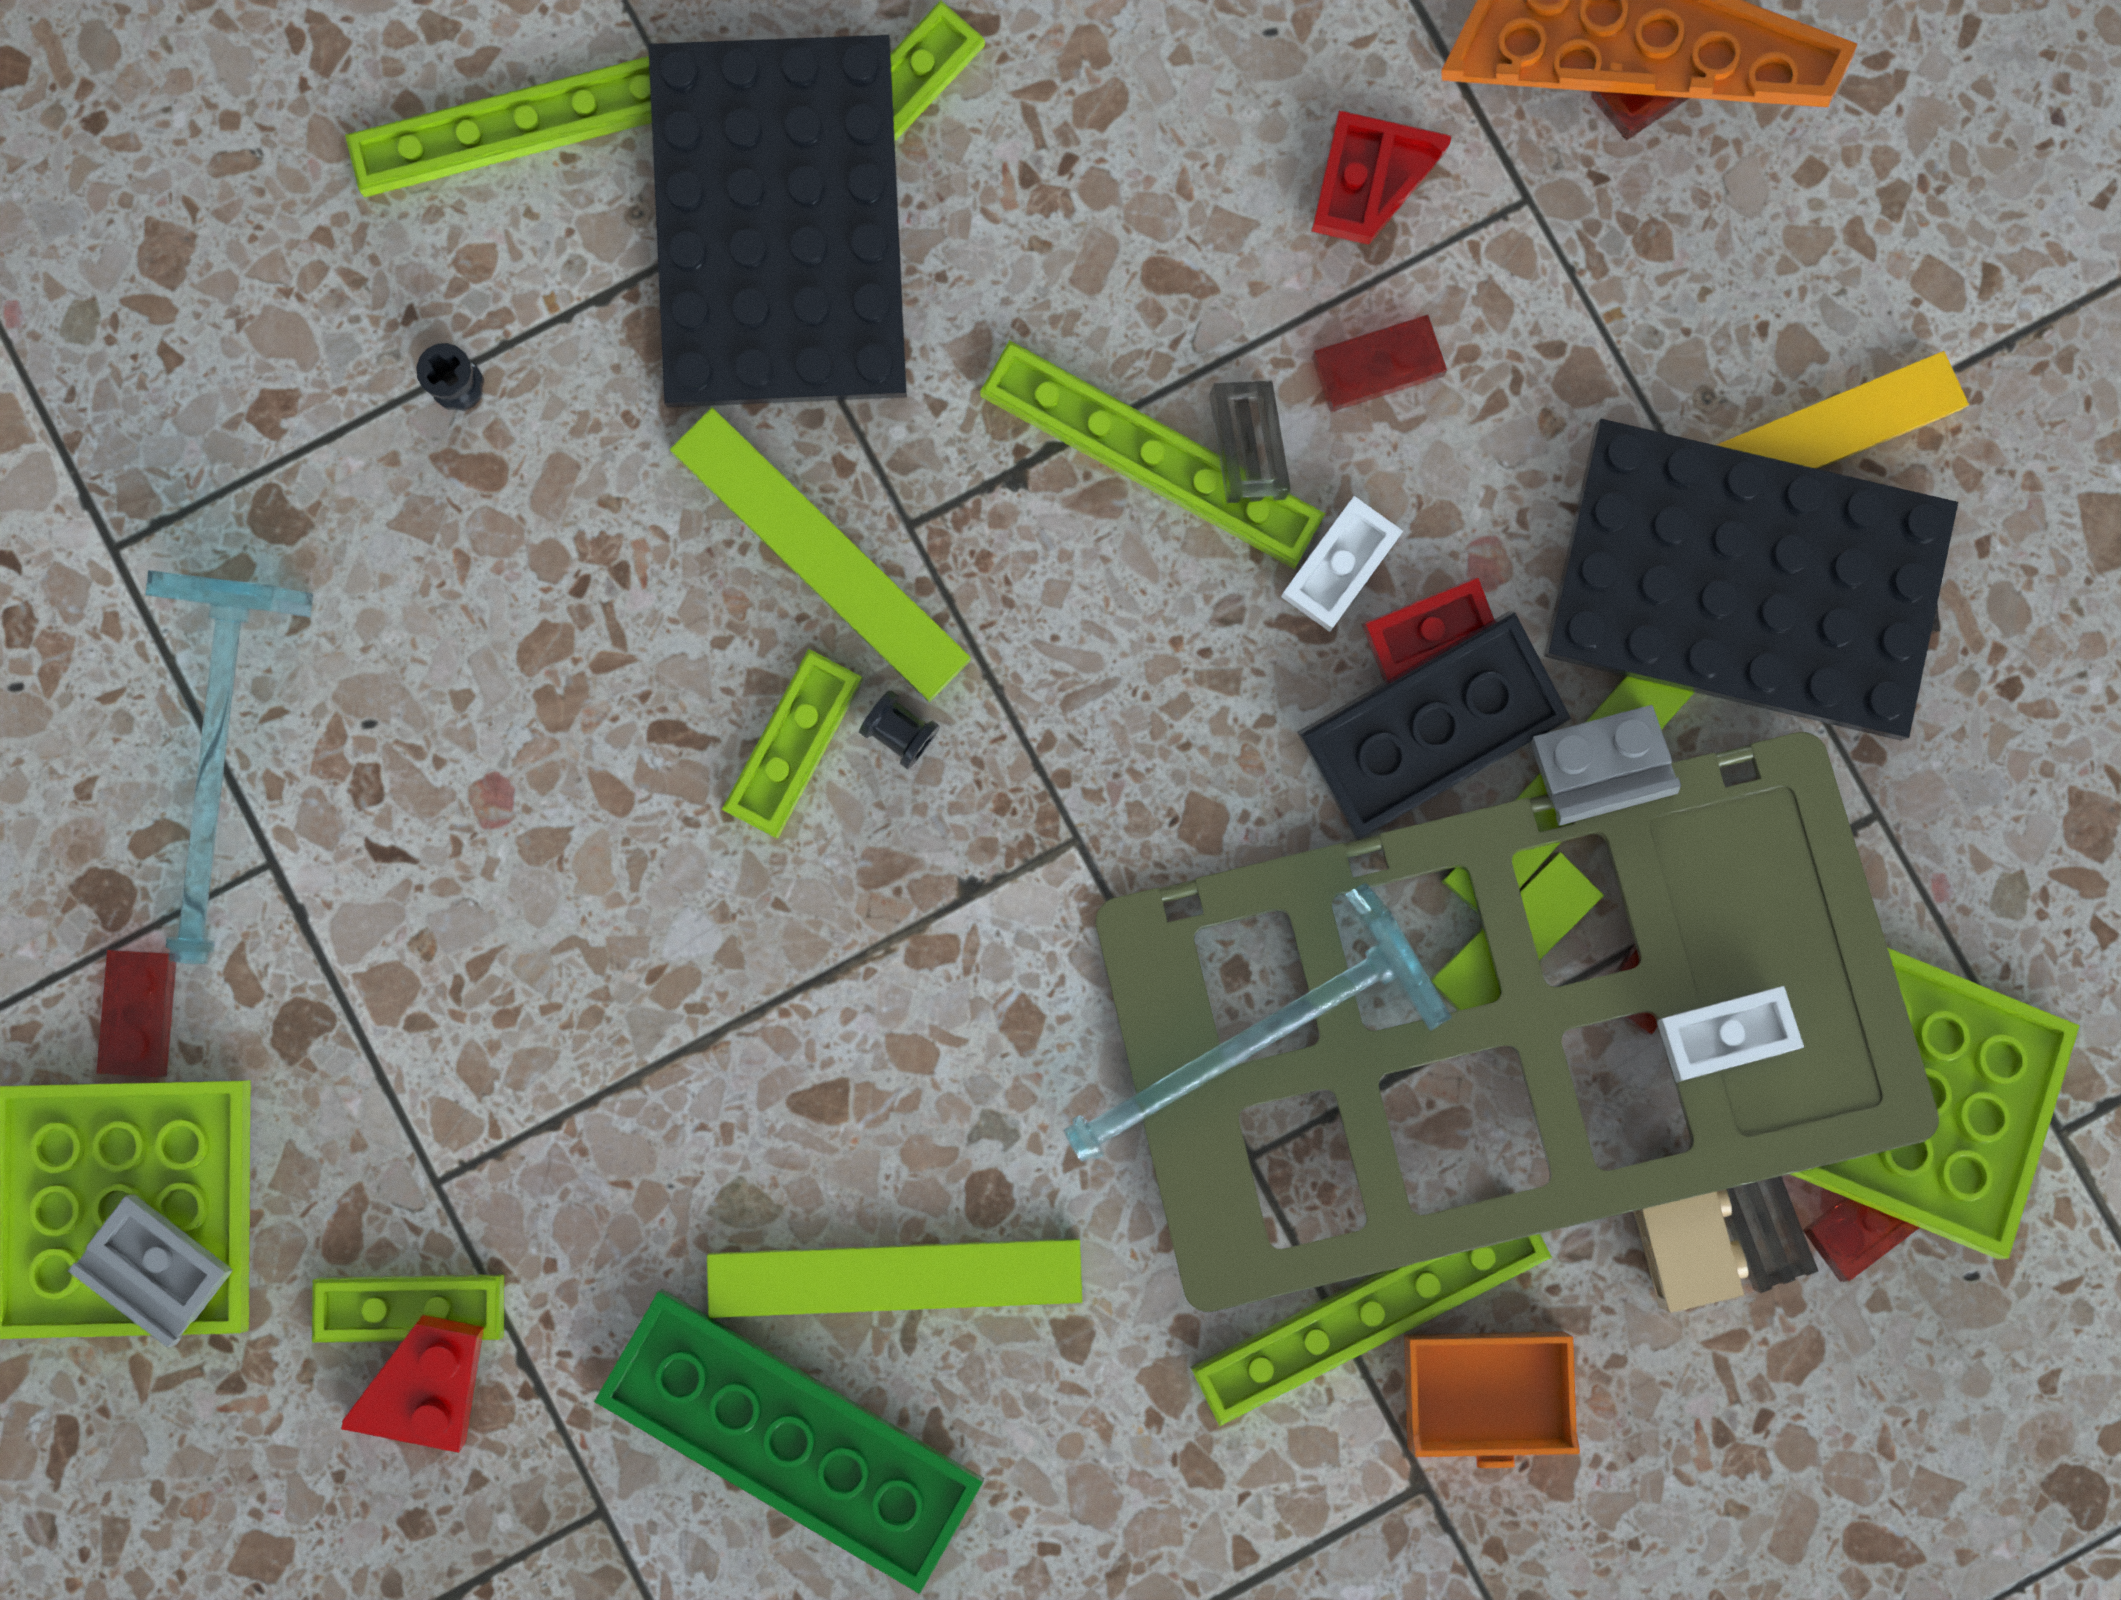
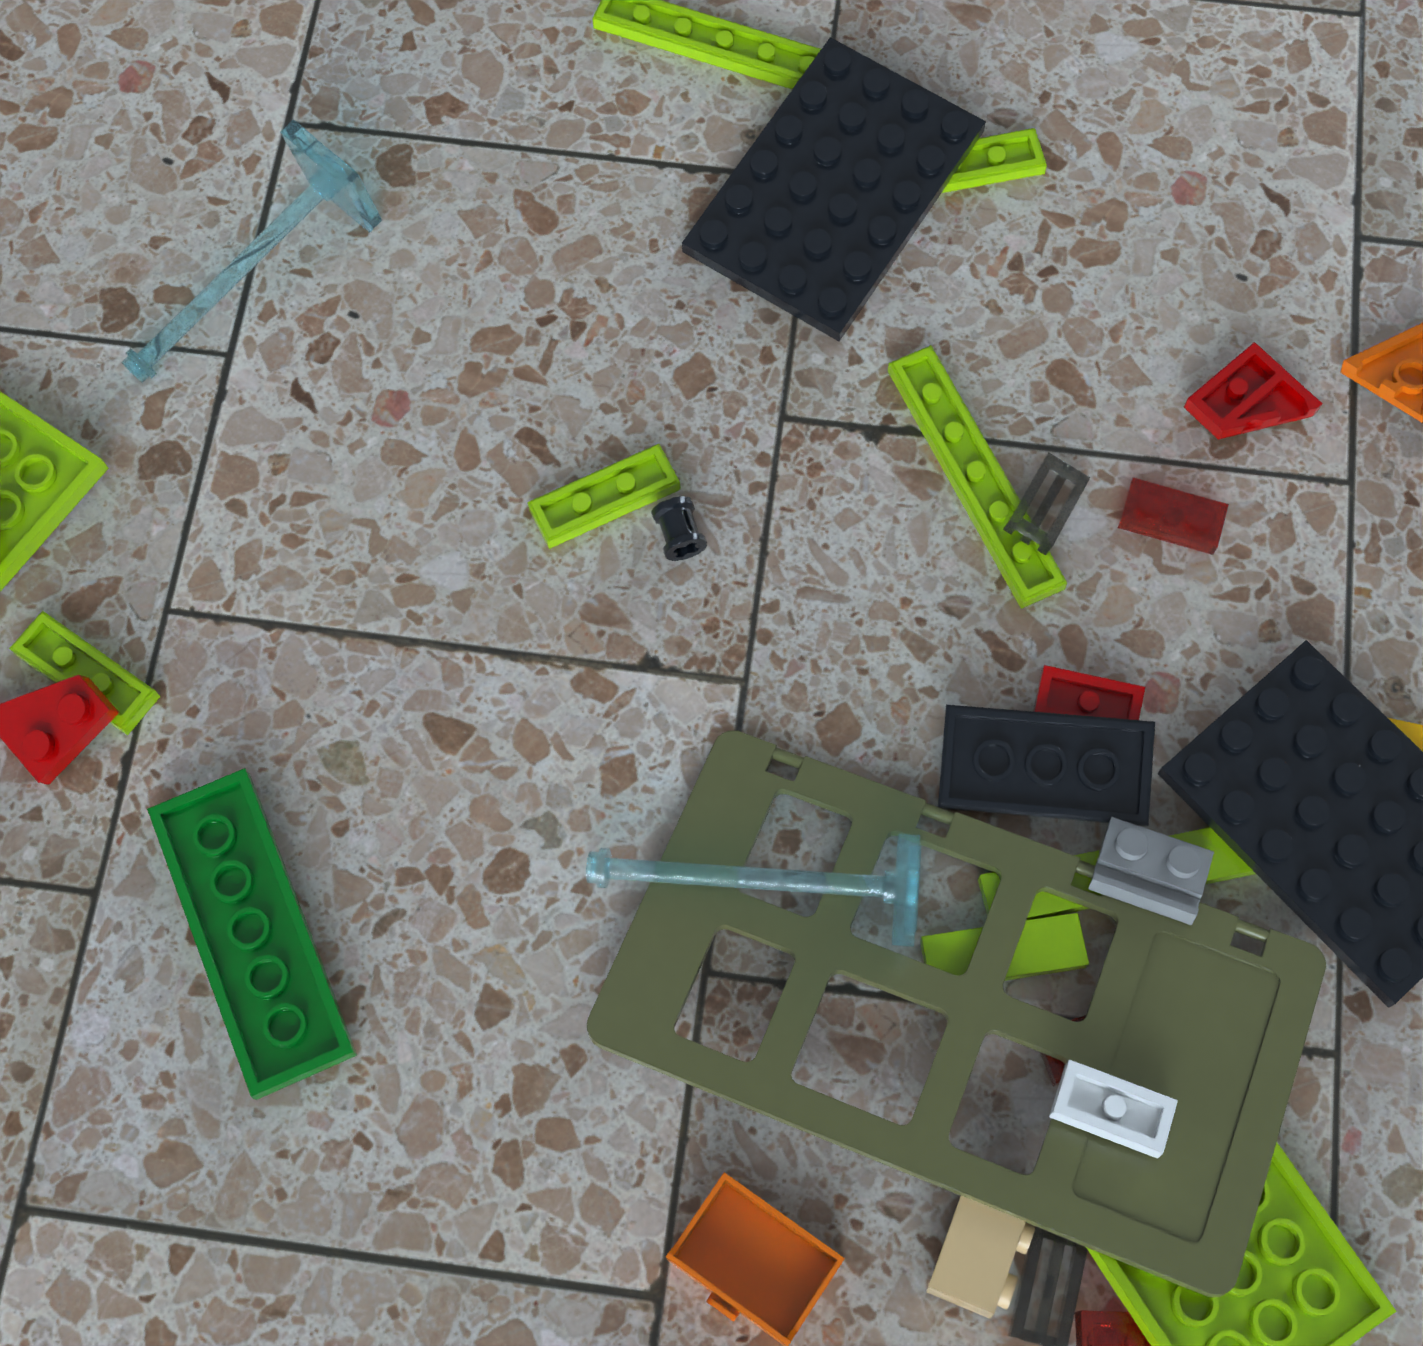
camera: 40 degrees right, 15 degrees down
clear red plate [96,950,177,1077] -> none
black bush [416,343,484,411] -> none
lime tile [669,407,971,703] -> none
lime tile [707,1238,1083,1318] -> none
lime tile [1191,1234,1552,1427] -> none
white plate [1281,496,1403,632] -> none

